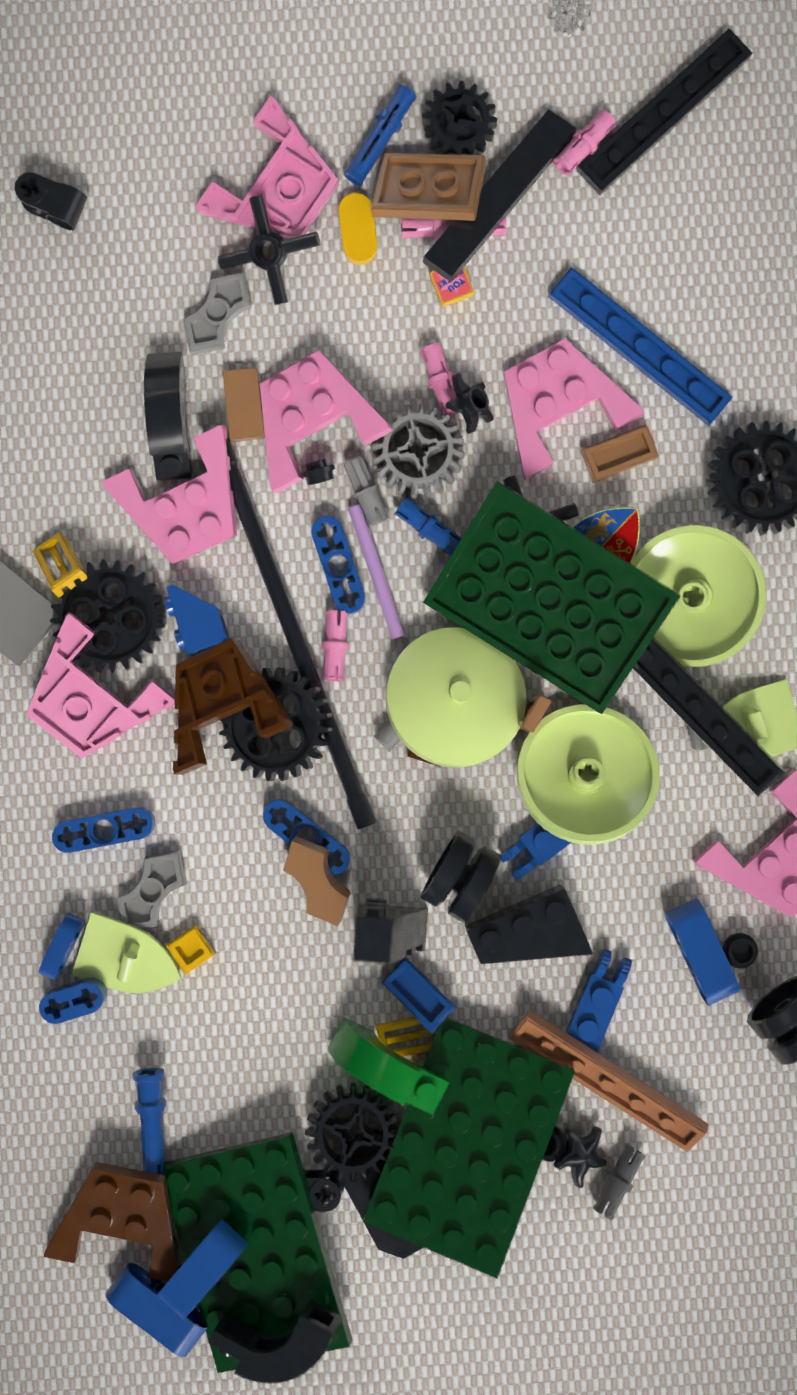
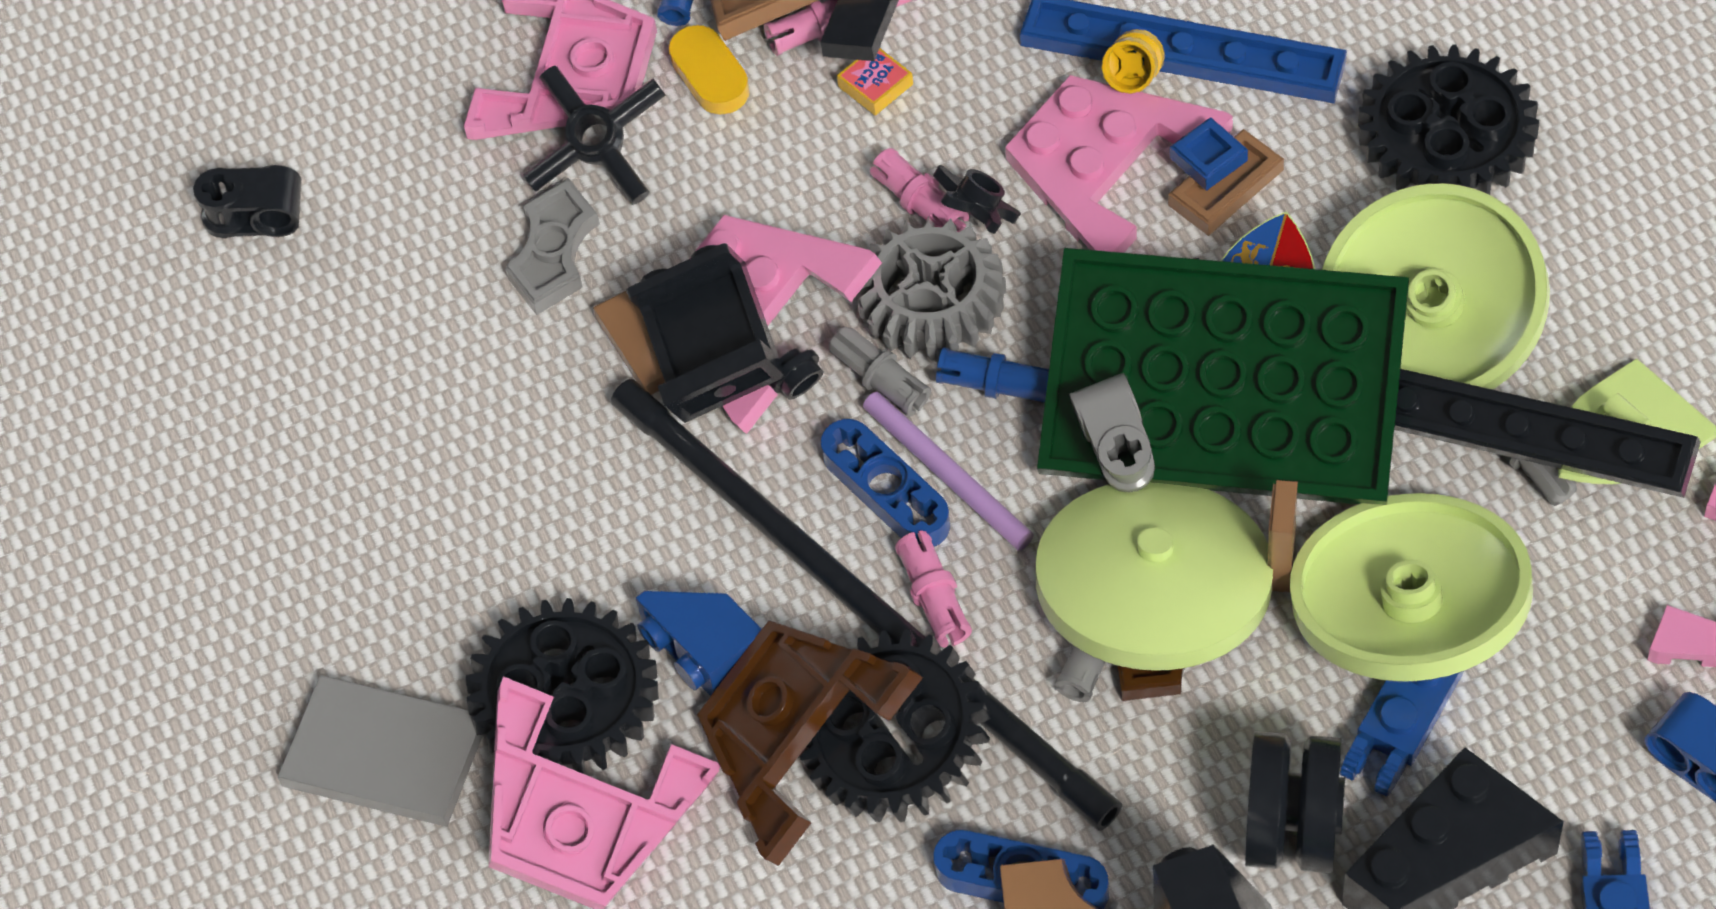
camera: 15 degrees left, 30 degrees down
yellow tile [32,531,88,598] -> none
bright pink wing [101,425,237,564] -> none
black arch [144,352,192,480] -> none
none -> black panel [626,243,786,423]
none -> light grey piece [1069,373,1155,492]
none -> yellow wheel [1102,29,1165,94]
none -> blue tile [1169,117,1248,191]

